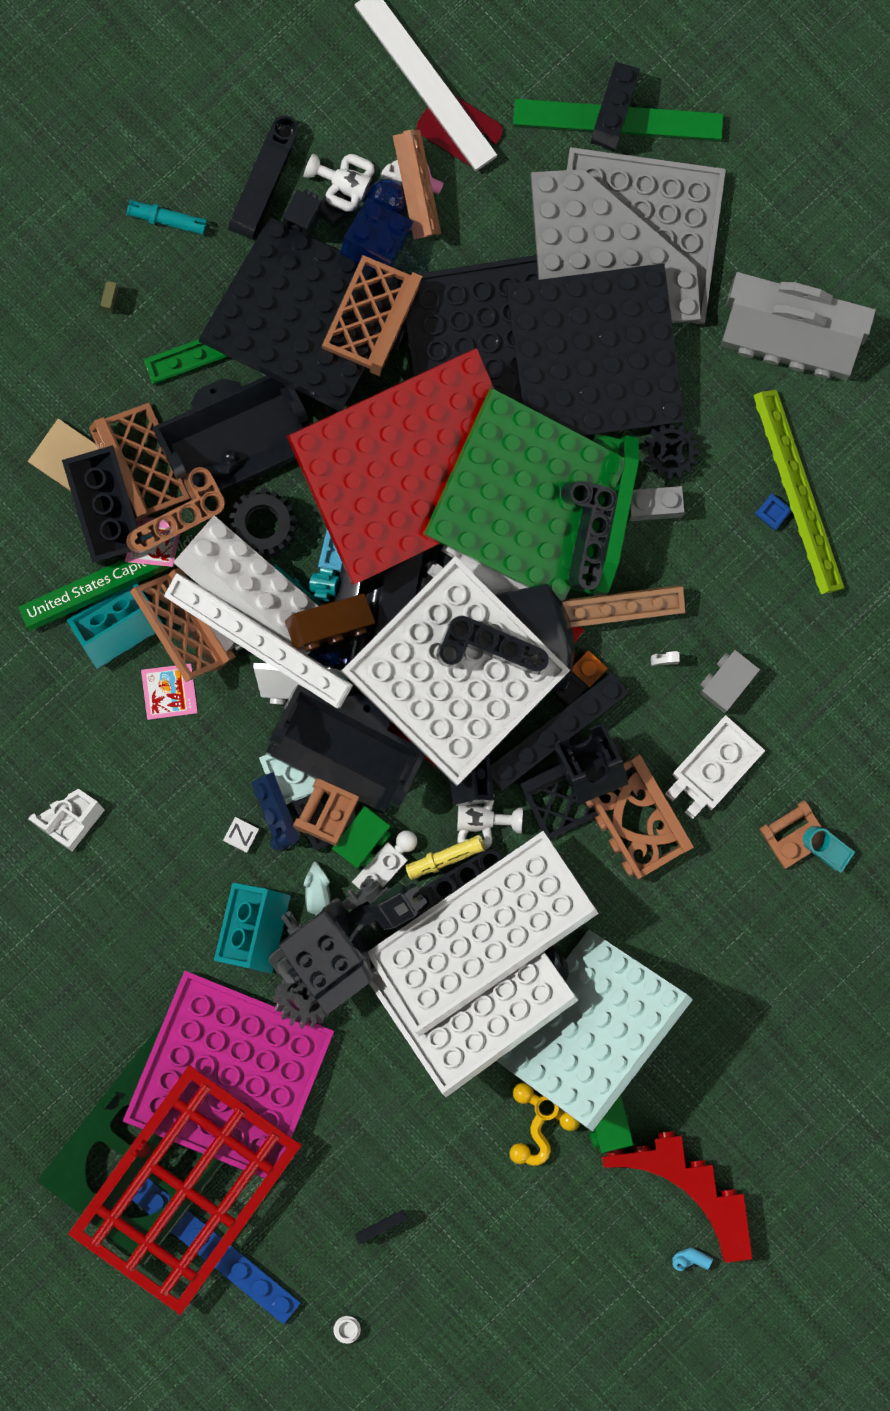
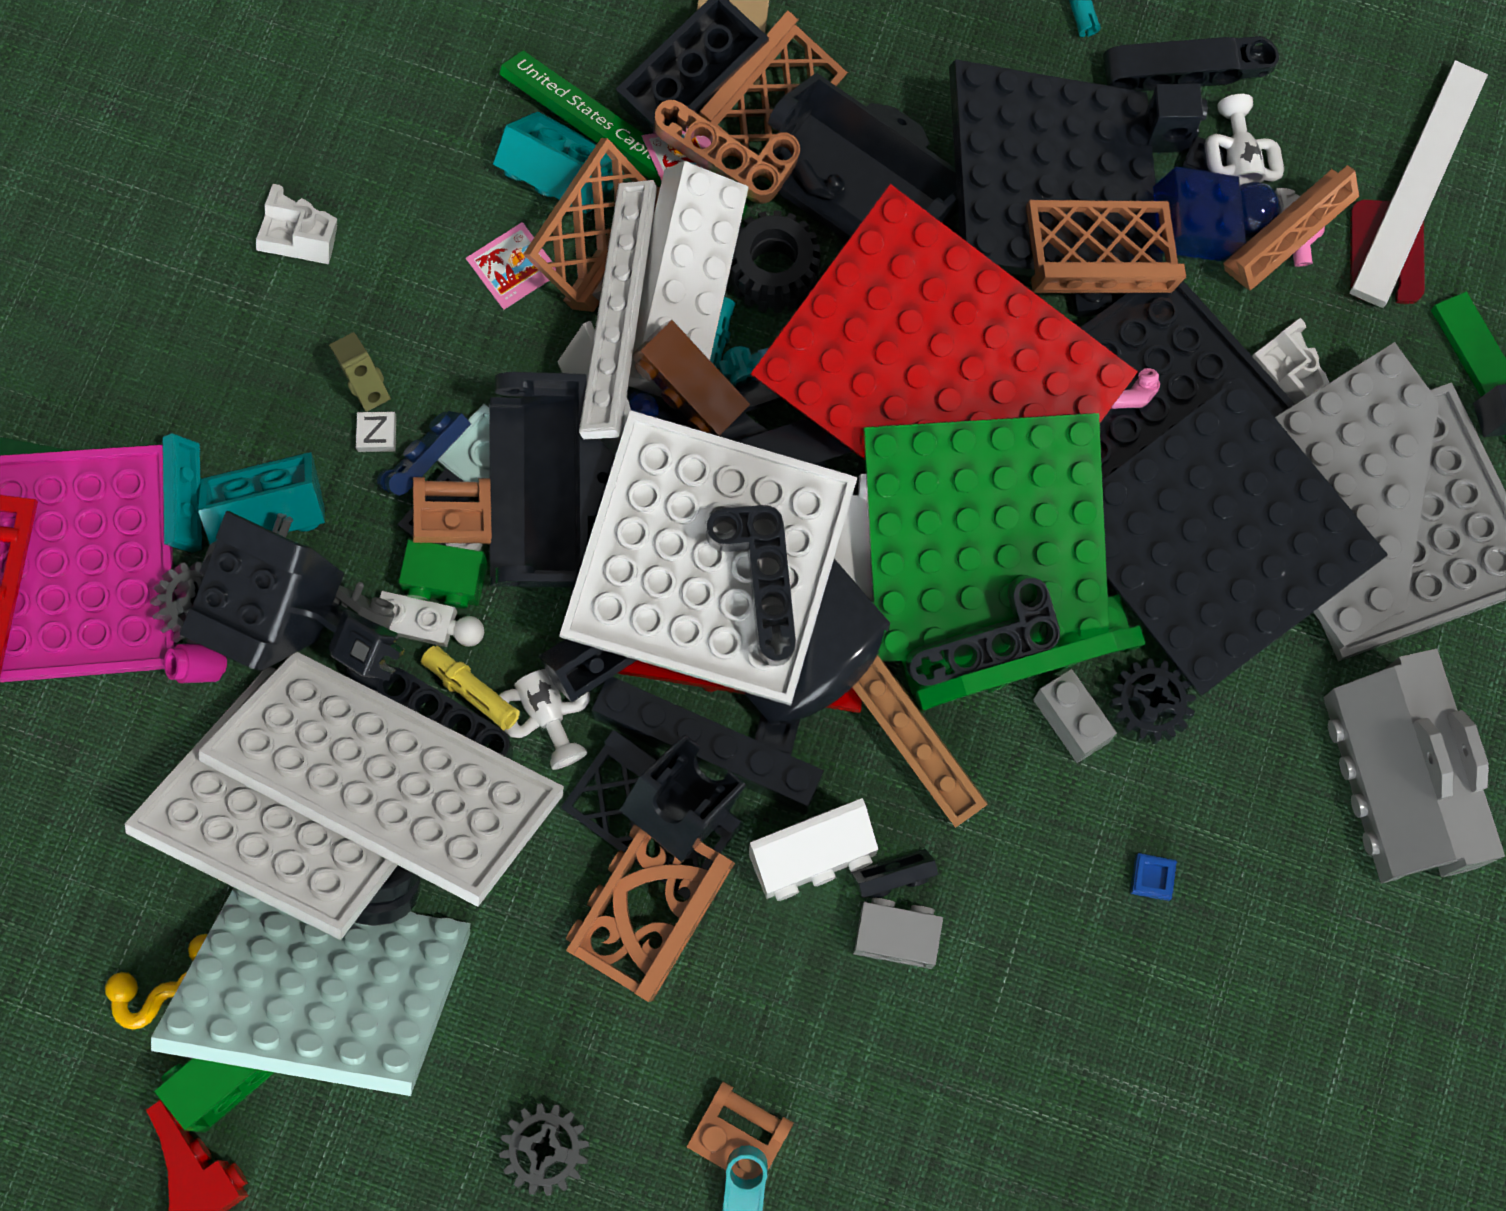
camera: 65 degrees right, 10 degrees down
green tile [143,339,227,385] -> none
light aqua animal [303,862,331,916] -> none
orange plate [572,650,608,688] -> none
white tile [651,651,680,666] -> none
white tile [665,715,765,819] -> none
lime plate [753,390,844,595] -> none
none -> teal tile [163,434,202,553]
none -> dark pink brick [164,644,227,683]
none -> olive piece [329,332,391,412]
none -> dark grey gear [499,1103,590,1196]
none -> white slope [749,798,878,901]
none -> black plate [851,849,939,898]
none -> bright pink arm [1111,368,1160,409]
none -> white slope [1252,318,1329,404]

